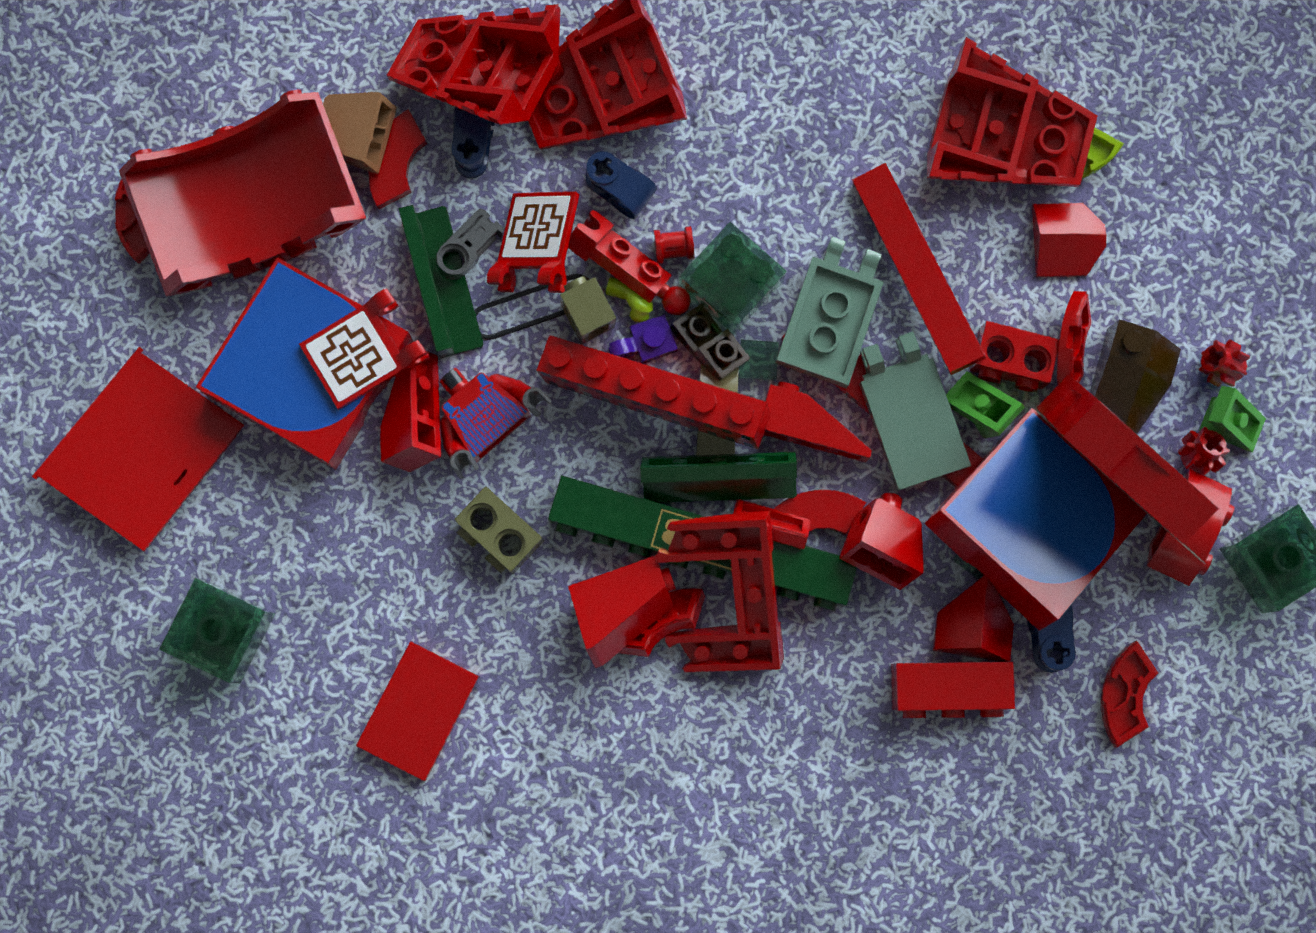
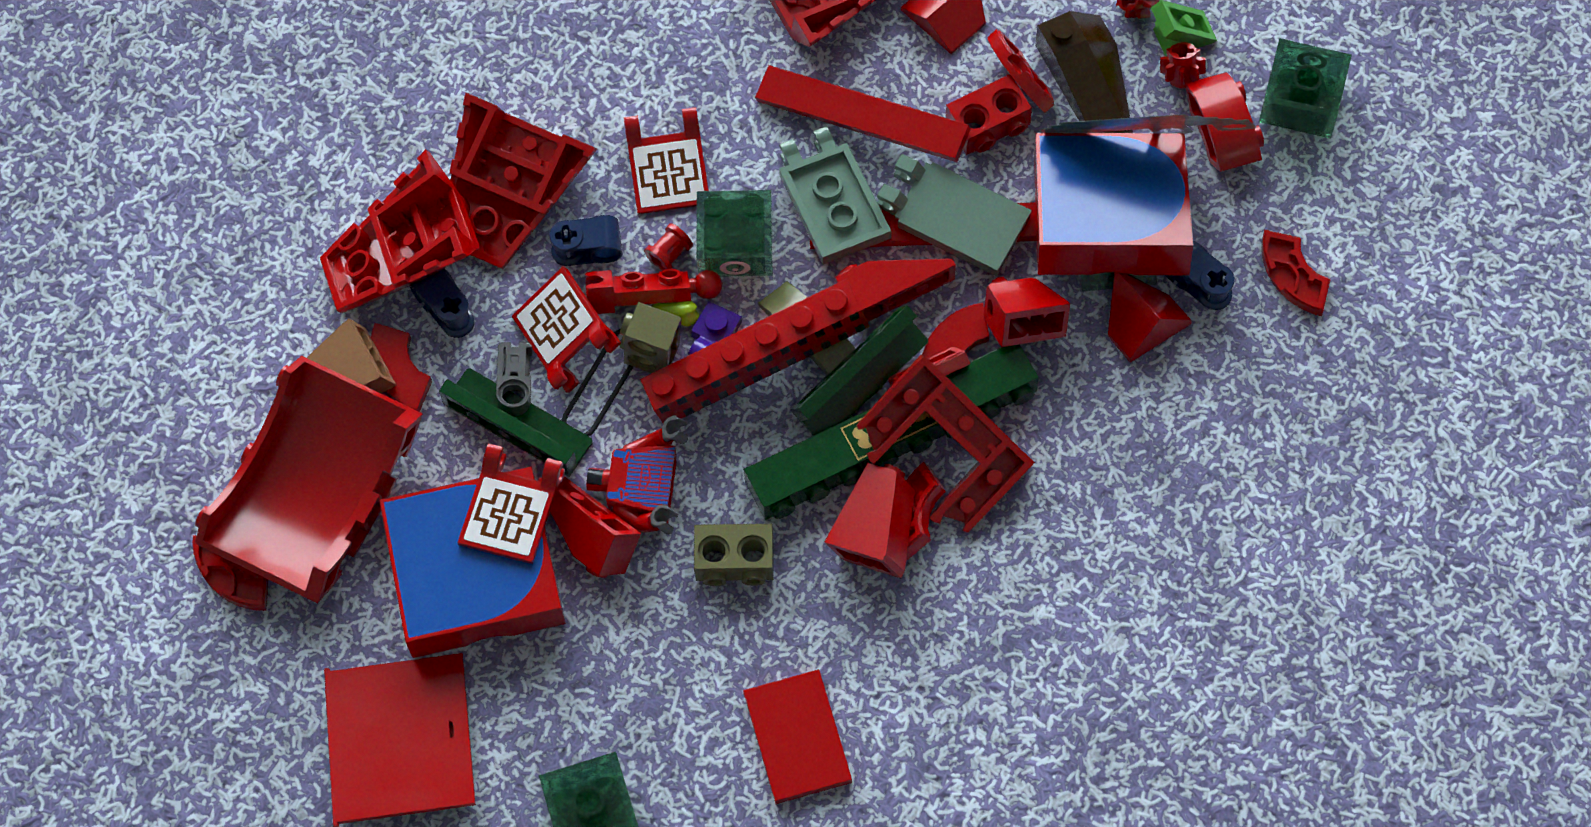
camera: 35 degrees left, 15 degrees down
dark brown slope [670,304,750,380] -> none
tile [738,339,779,381] -> none
red brick [891,662,1015,718] -> none
bright green slope [946,371,1025,439] -> none
red tile [1037,374,1219,544] -> none
none -> flag [623,107,711,215]

